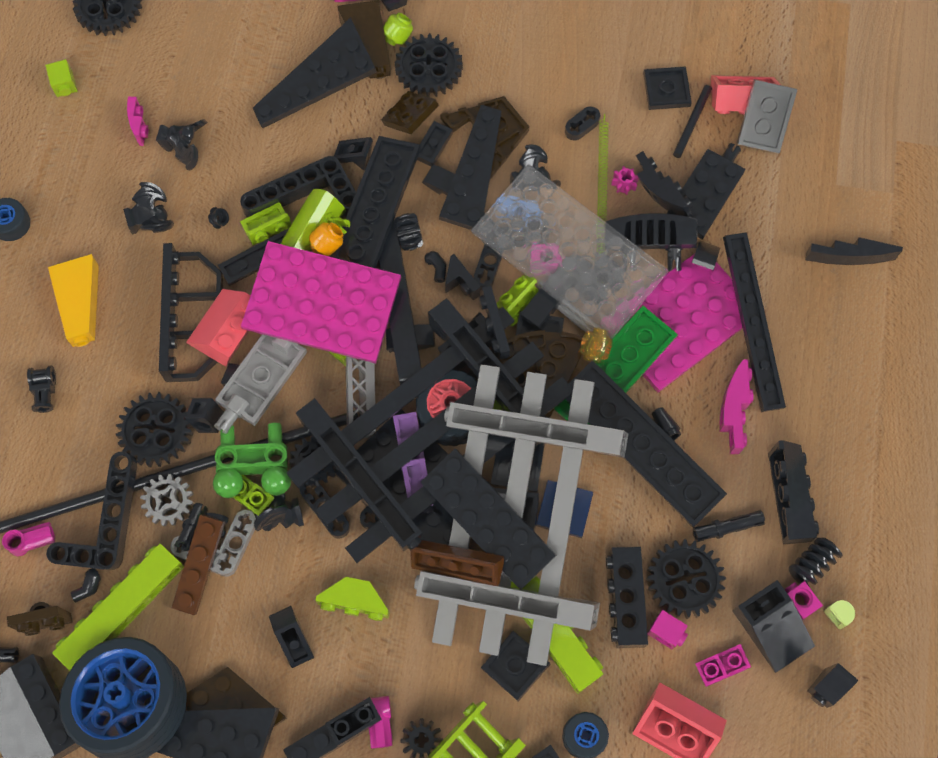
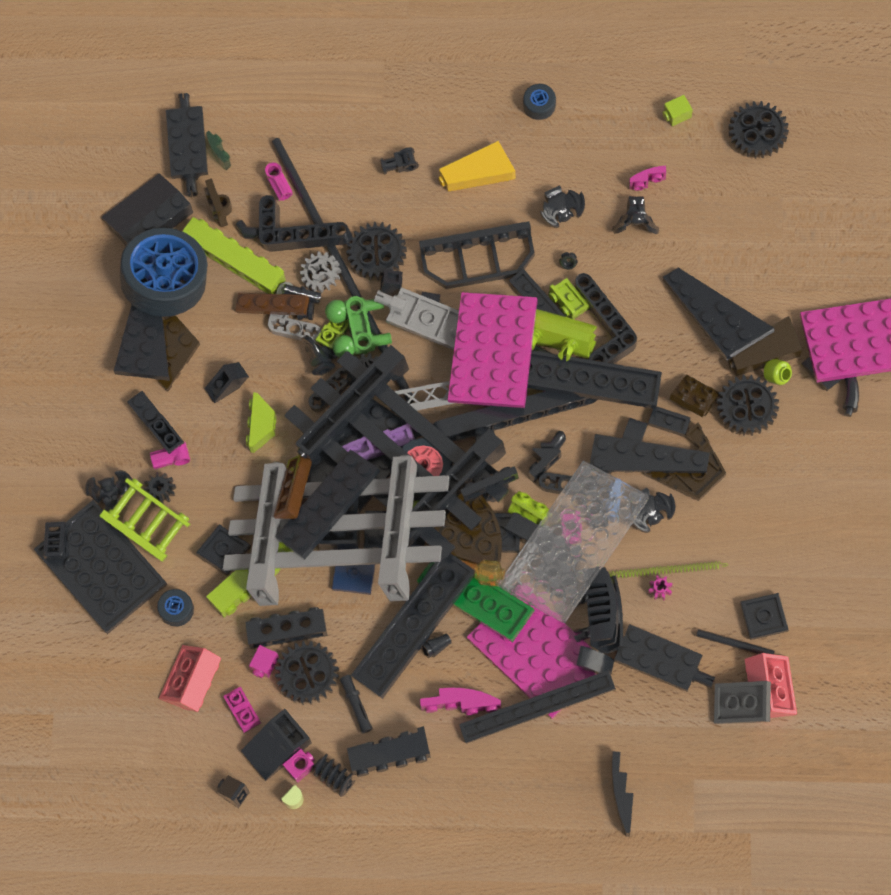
camera: 90 degrees right, 0 degrees up
coral slope [186,289,251,367] -> none
light orange head [309,222,343,256] -> none
black slope [333,137,373,171] -> none
black gear [395,213,423,251] -> none
black beam [565,106,601,141] -> none
black slope [636,151,693,218] -> none

